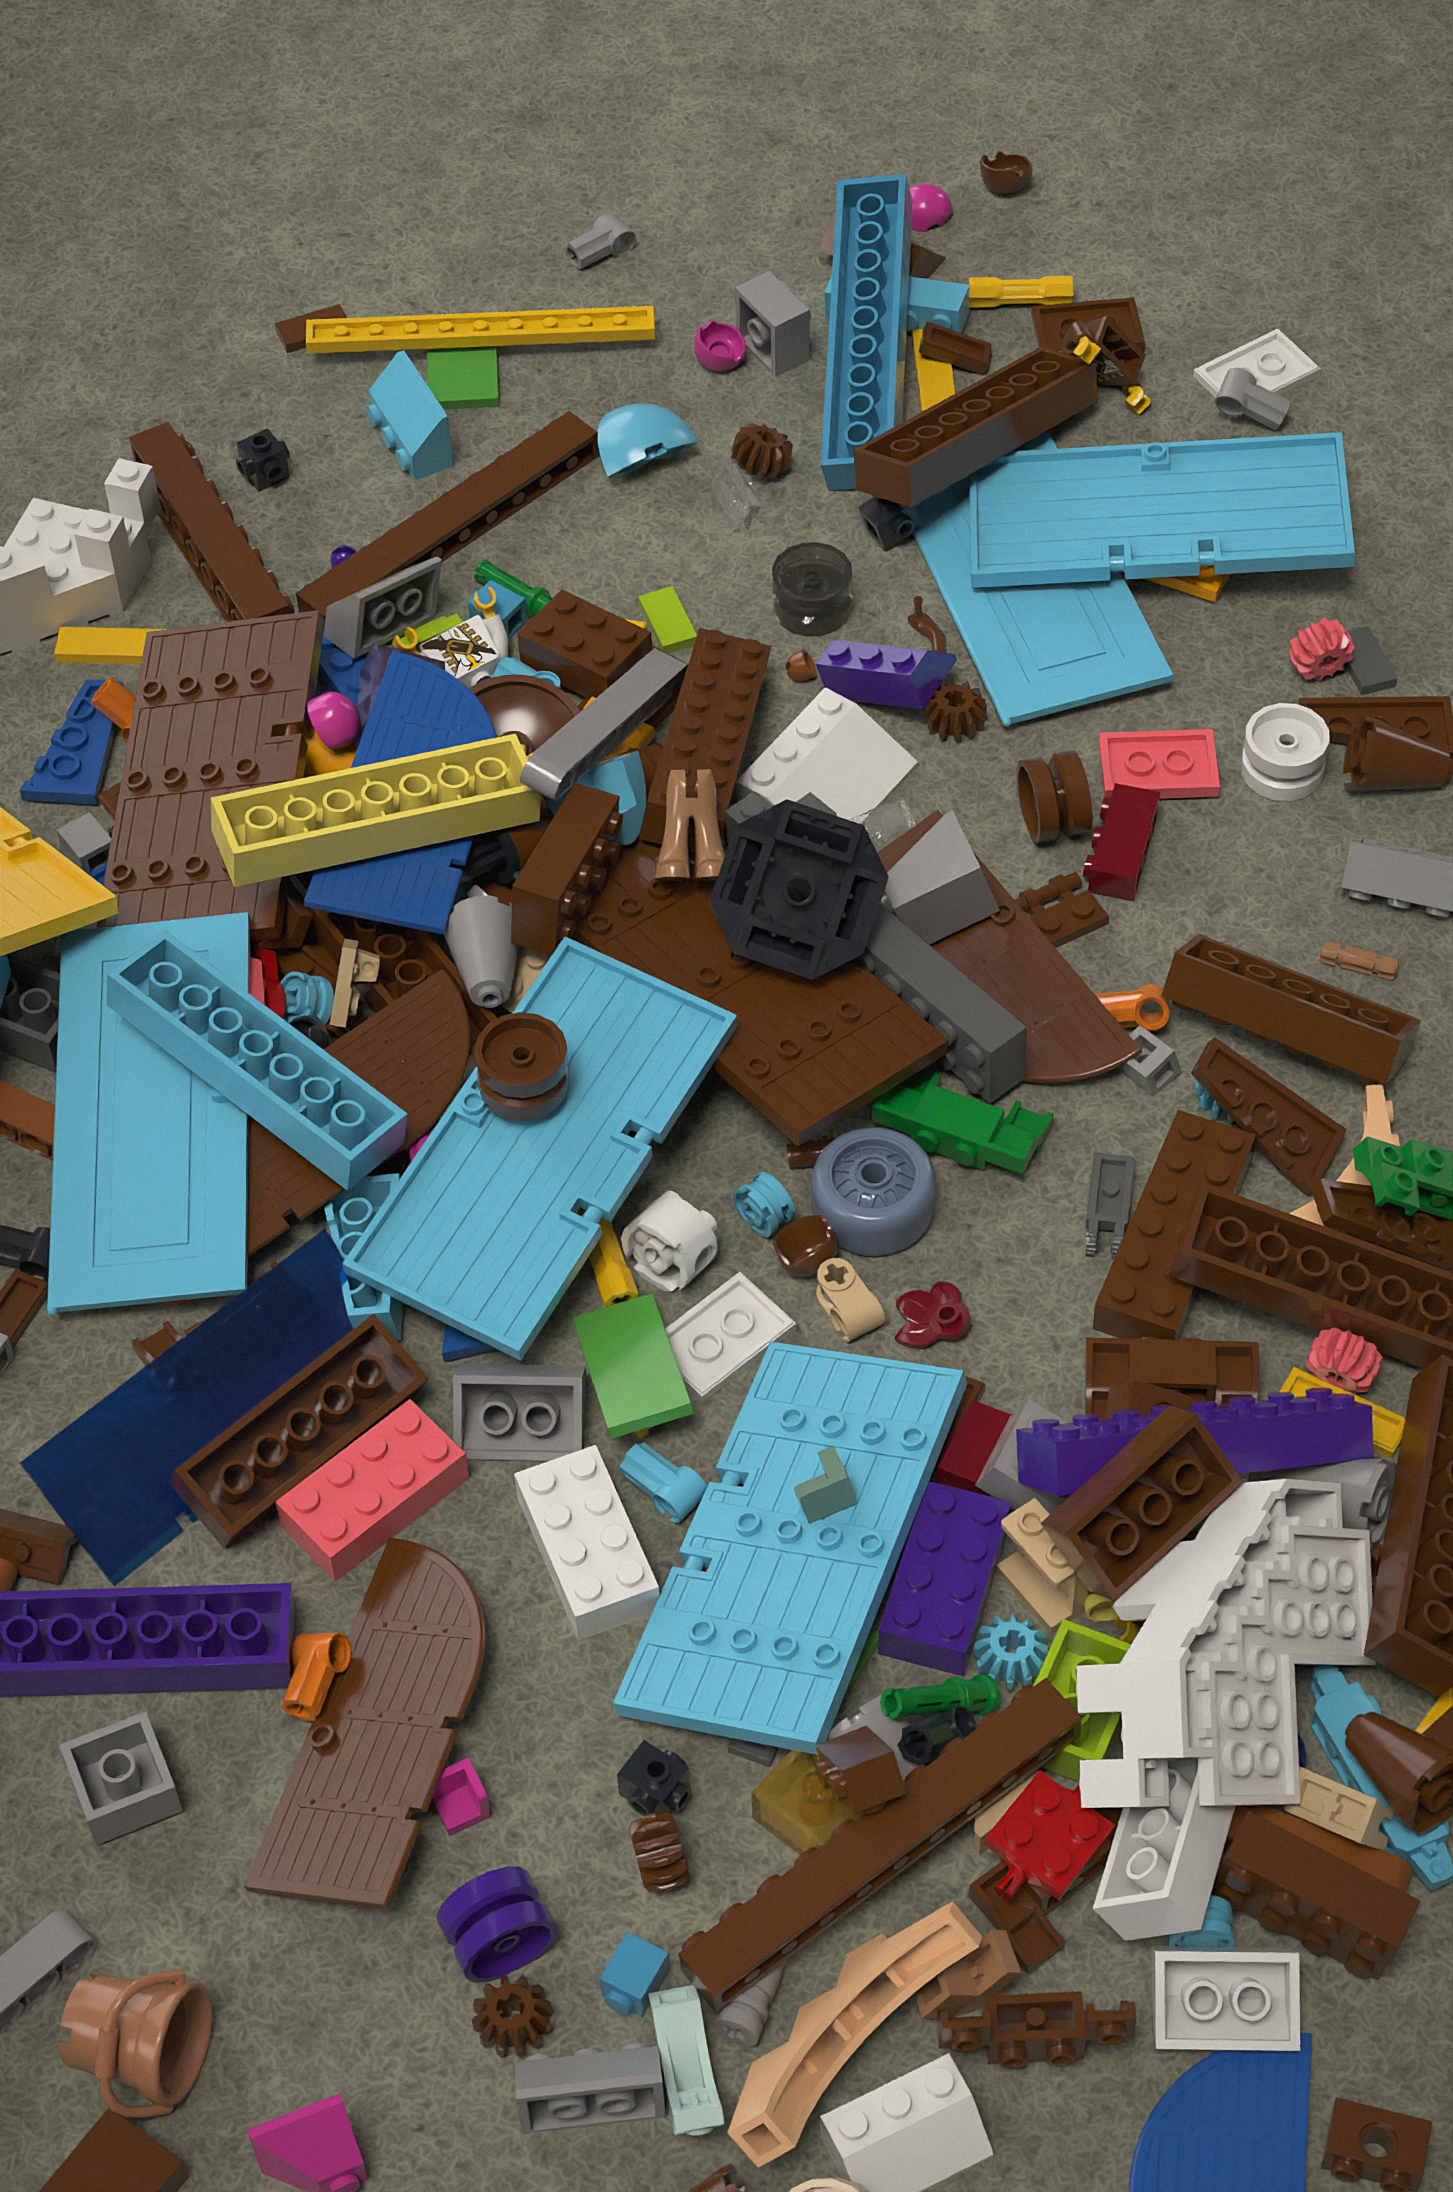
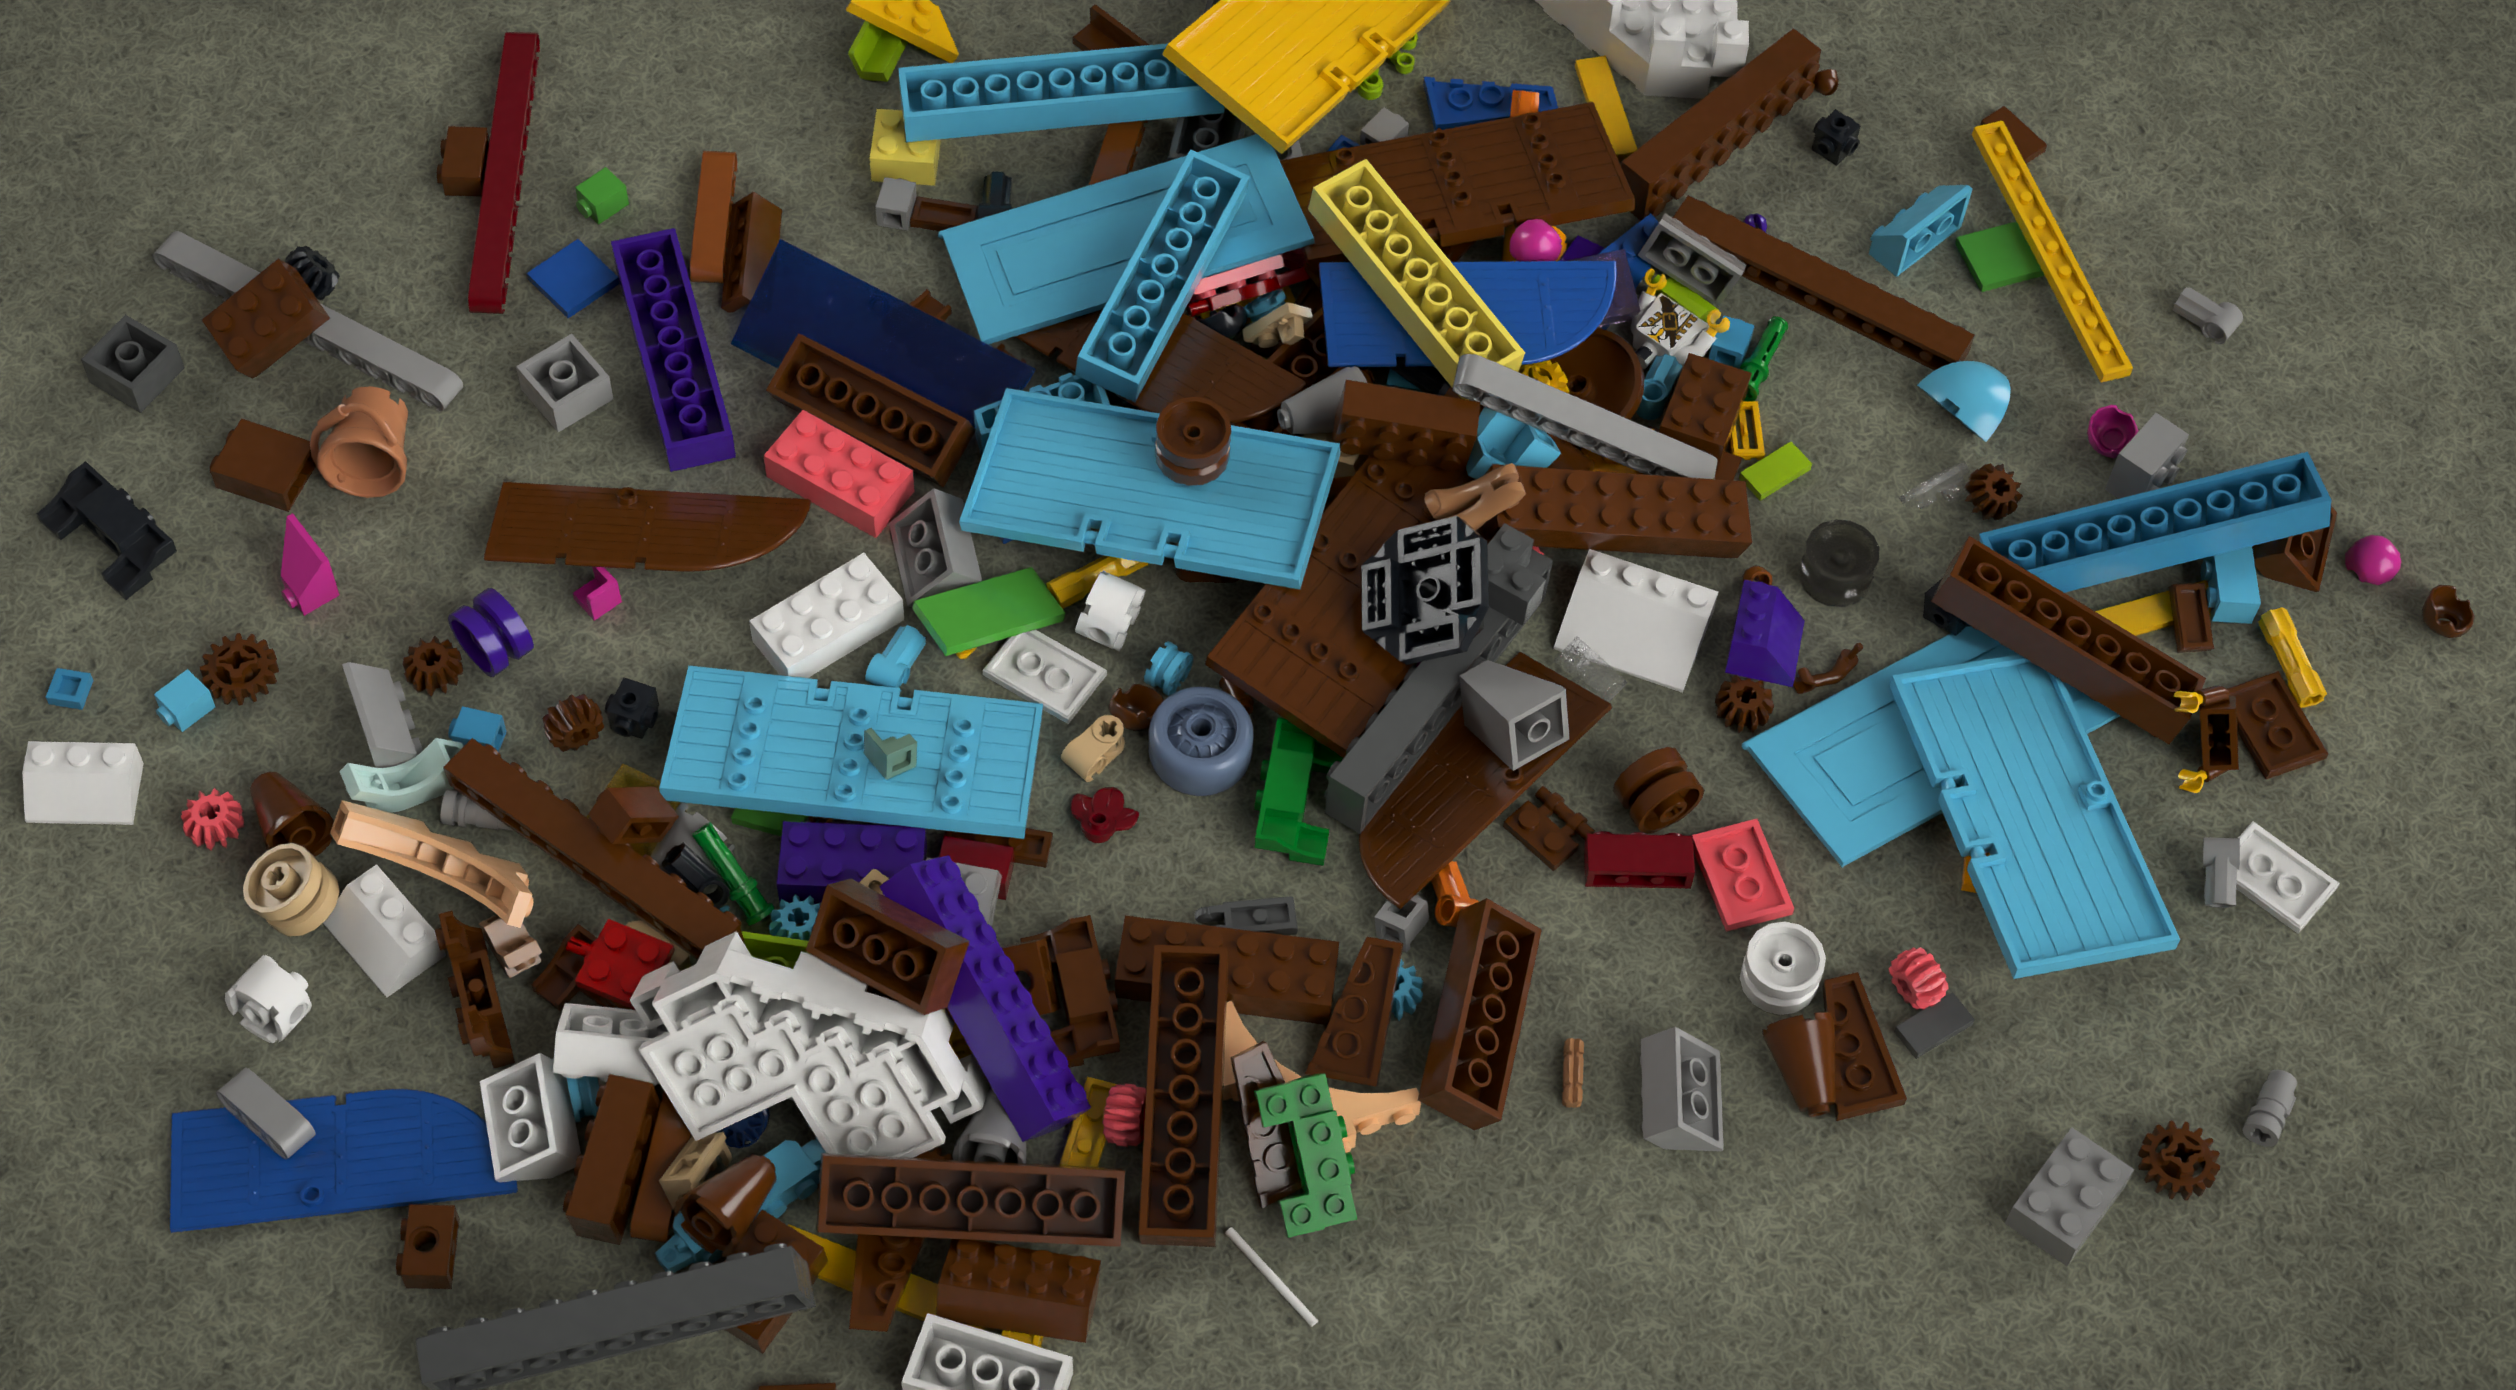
camera: 70 degrees right, 5 degrees up
orange piece [280,1633,351,1721] -> none

